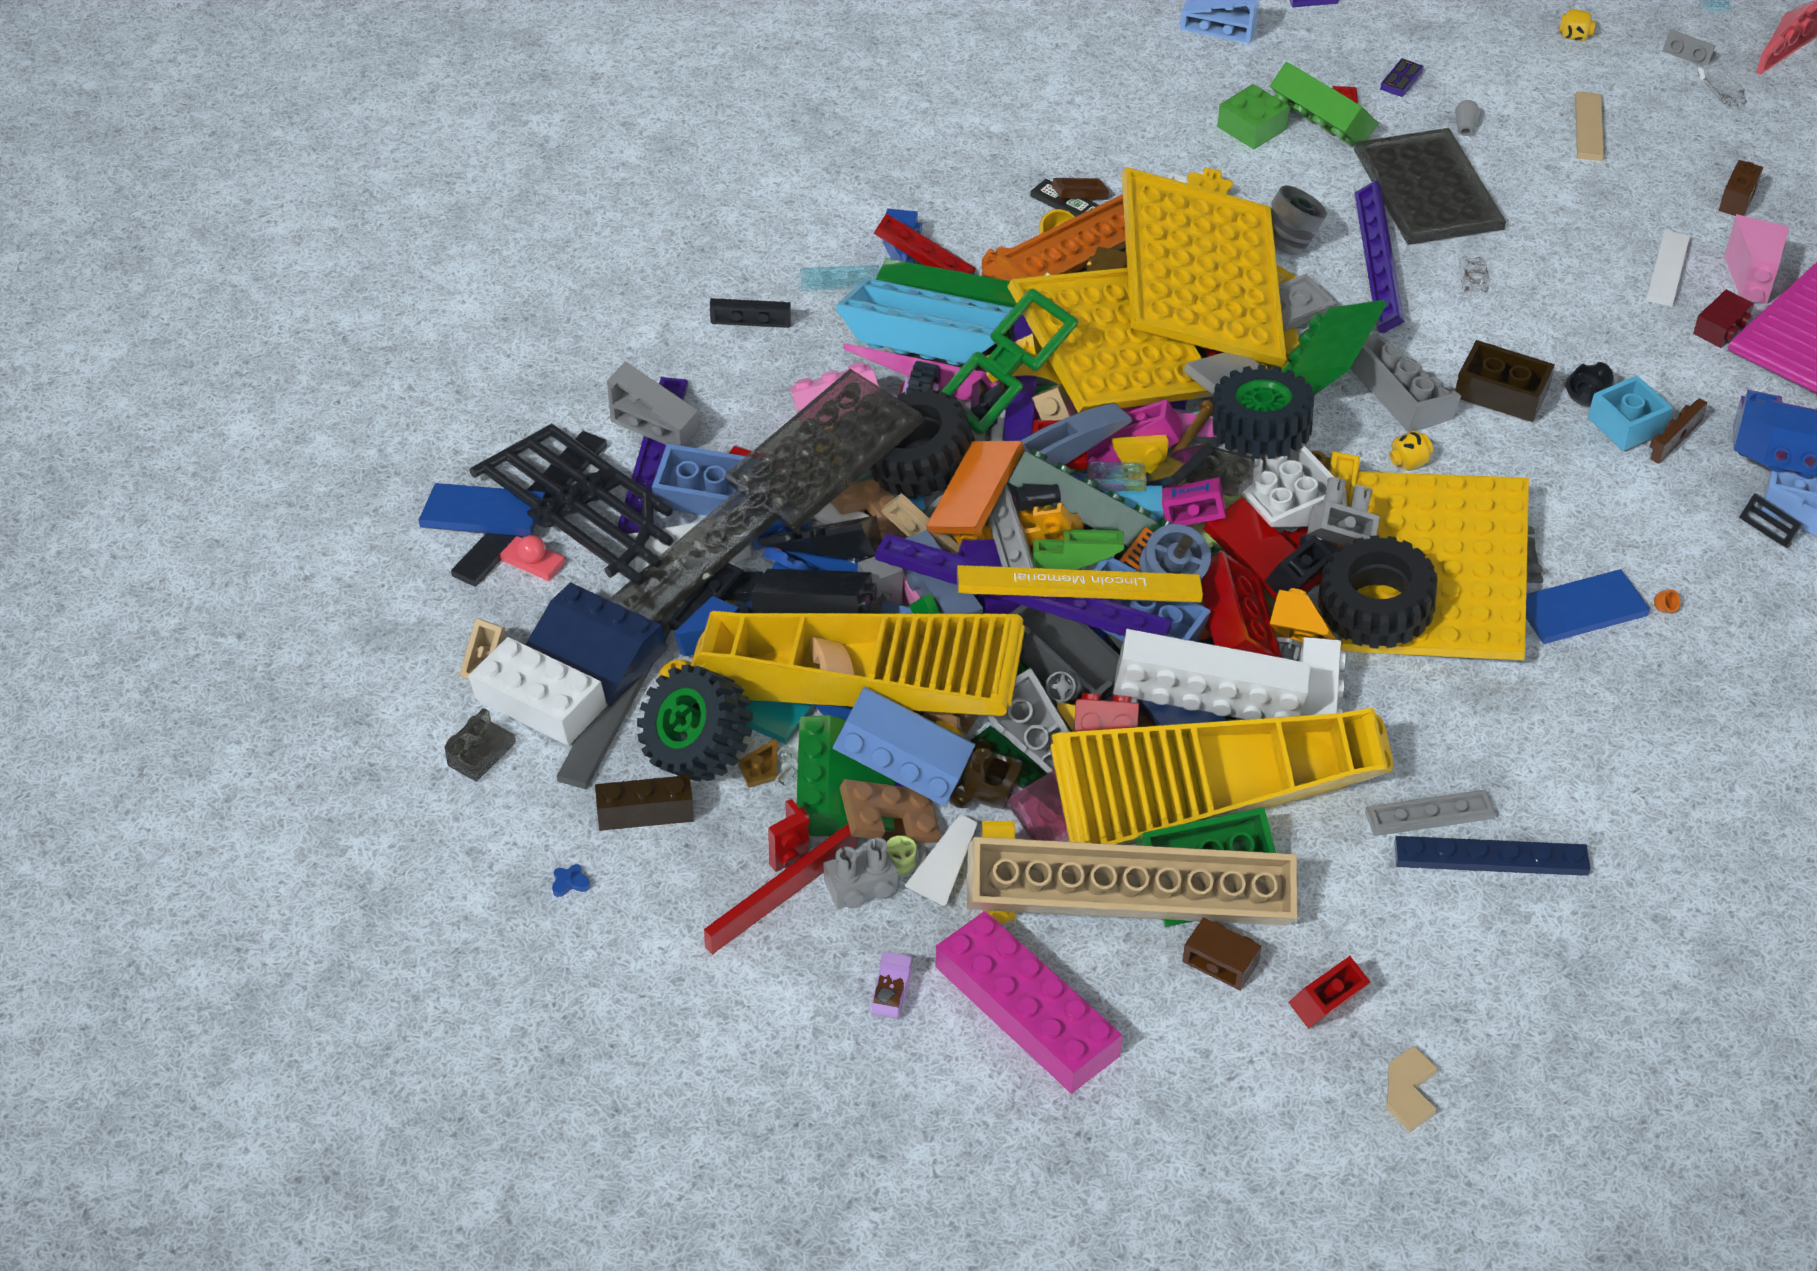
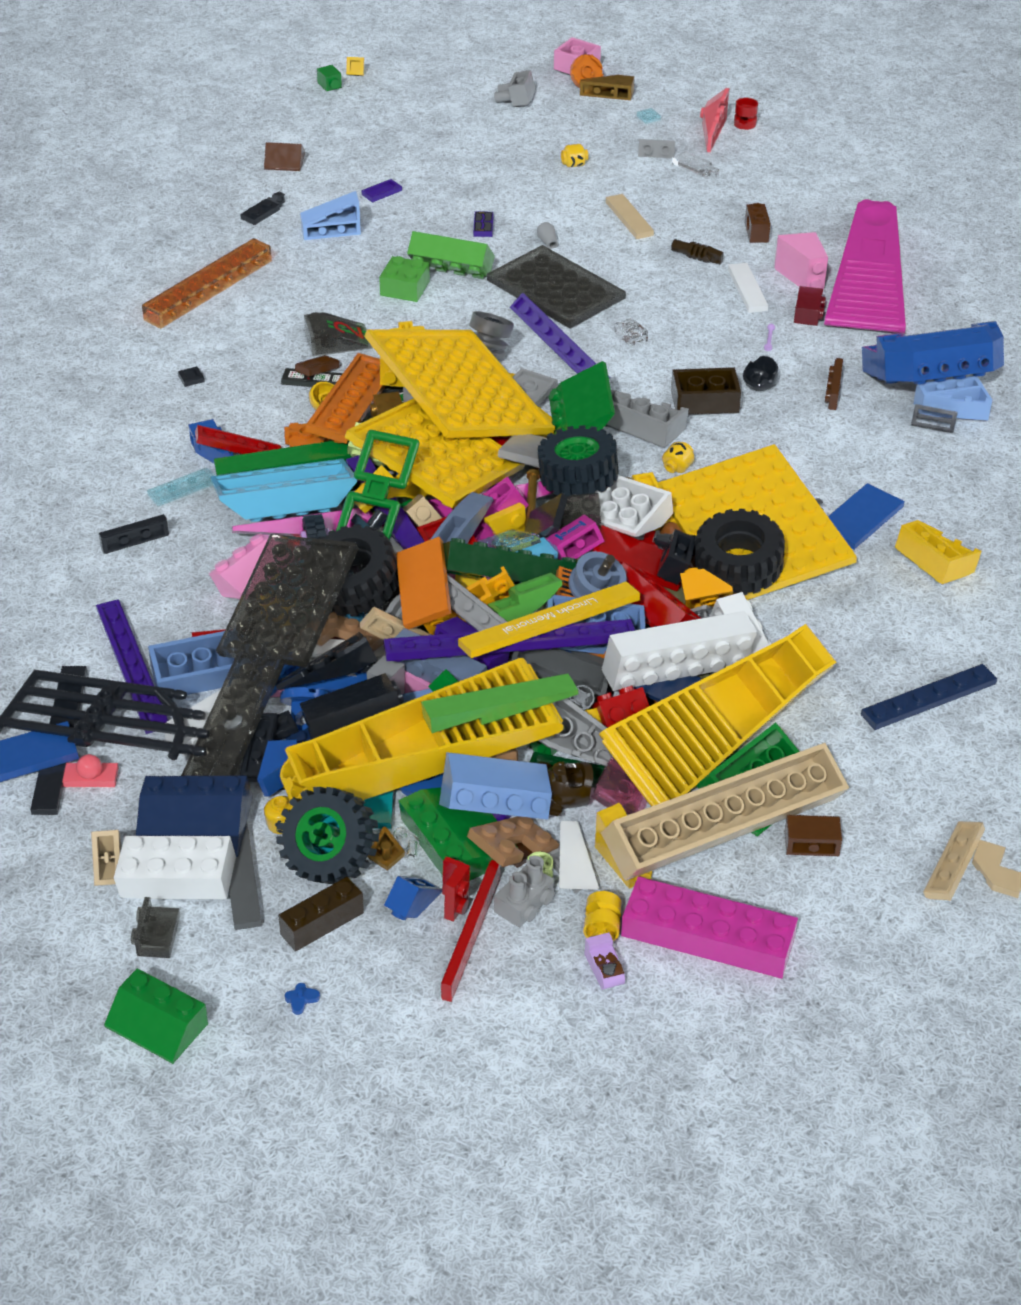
camera: 30 degrees left, 5 degrees down
light grey wedge [607,361,699,446] -> none
light nougat slope [810,636,854,675] -> none
black cone [1015,484,1061,513] -> none
red brick [1288,956,1371,1029] -> none
light grey brick [1307,477,1380,545] -> none
light grey tile [1365,789,1496,836] -> none
medium azure brick [1588,375,1673,451] -> none
orange hinge [1654,589,1680,613] -> none
none -> green slope [104,968,208,1064]
none -> clear orange brick [142,238,272,329]
none -> black tile [178,366,205,387]
none -> clear smoke slope [304,312,373,357]
none -> blue slope [384,876,442,920]
none -> bright green slope [421,674,578,733]
none -> yellow wheel [583,891,622,941]
none -> dark brown hinge [671,239,724,265]
none -> lavender hinge [764,323,775,351]
none -> yellow wedge [895,520,982,584]
none -> tan tile [923,821,985,901]

